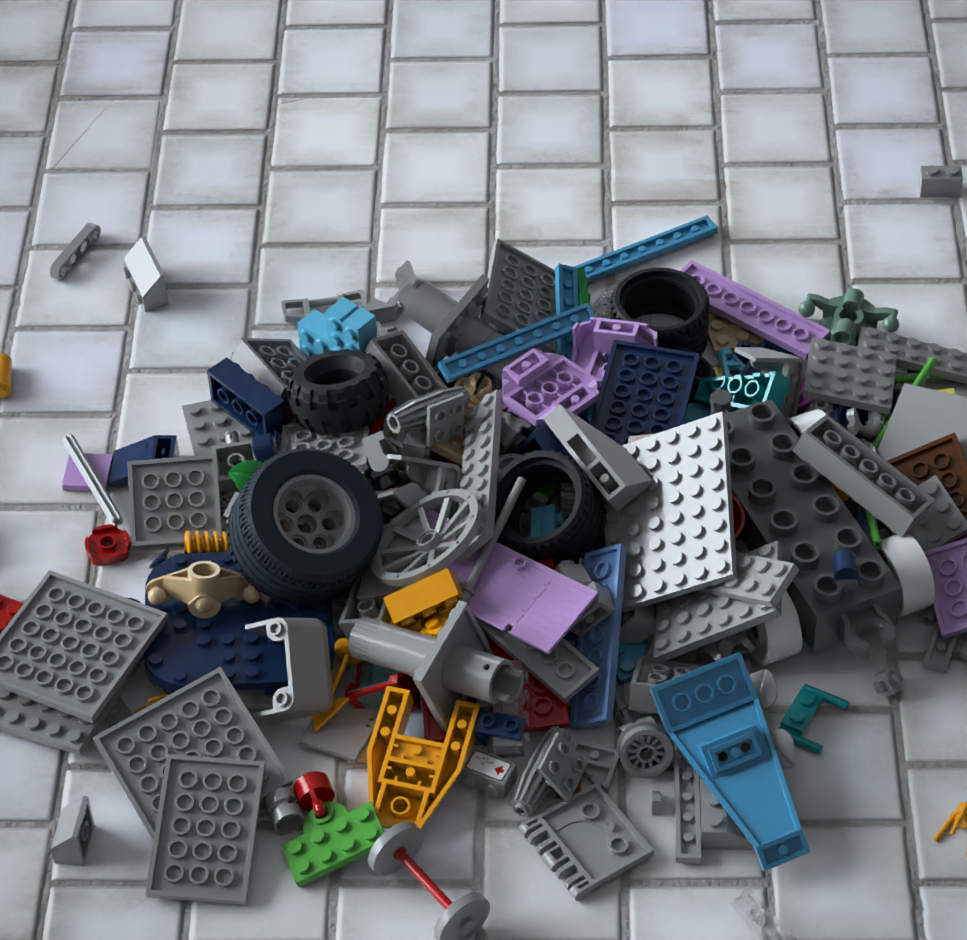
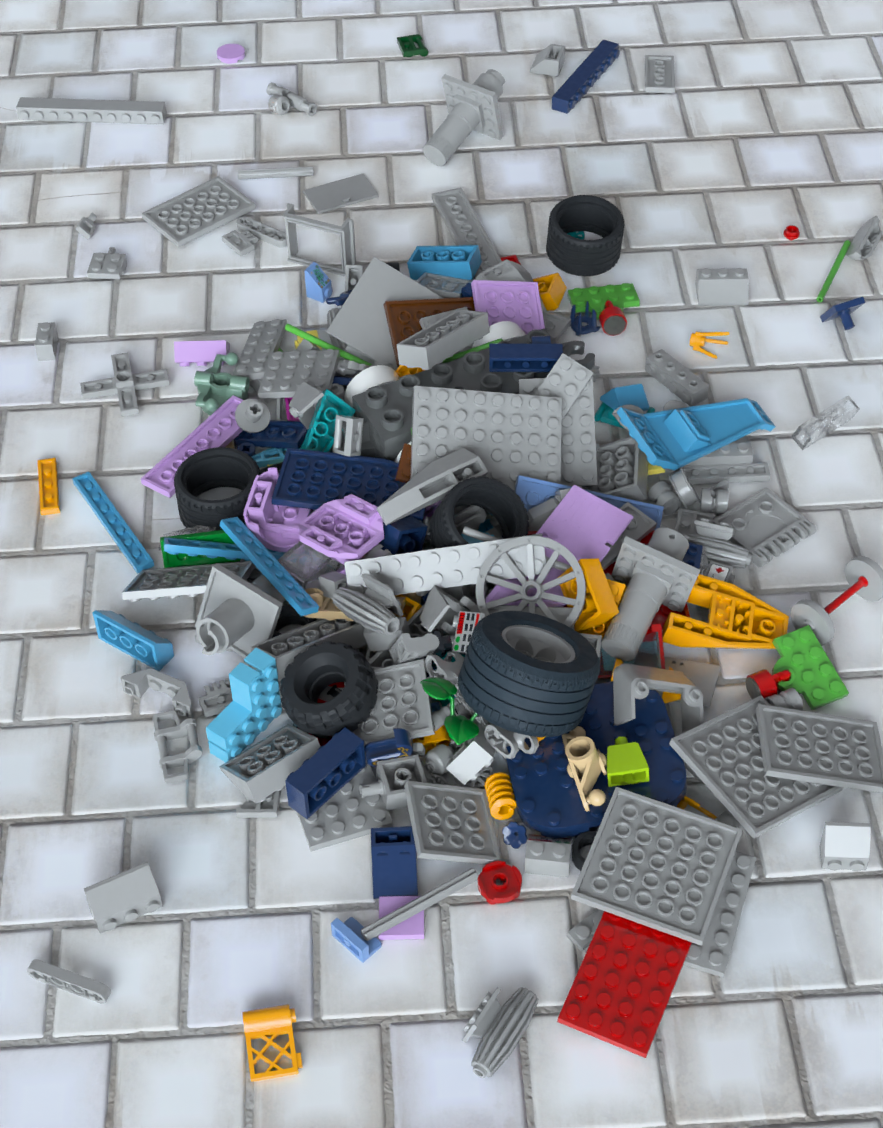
camera: 95 degrees left, 0 degrees up
none -> light orange tile [37,458,60,515]
none -> light grey piece [80,352,170,416]
none -> dark azure slope [92,610,174,671]
none -> lavender slope [174,340,230,367]
none -> light grey piece [235,399,271,433]
none -> medium blue panel [331,917,382,963]
none -> light grey tile [333,415,364,456]
none -> dark blue brick [489,343,563,372]
none -> light grey slope [525,834,572,877]
none -> dark azure slope [600,384,649,411]
none -> lime torso [607,737,649,787]
none -> light grey brick [645,349,709,407]
none -> light grey wheel [700,488,729,514]

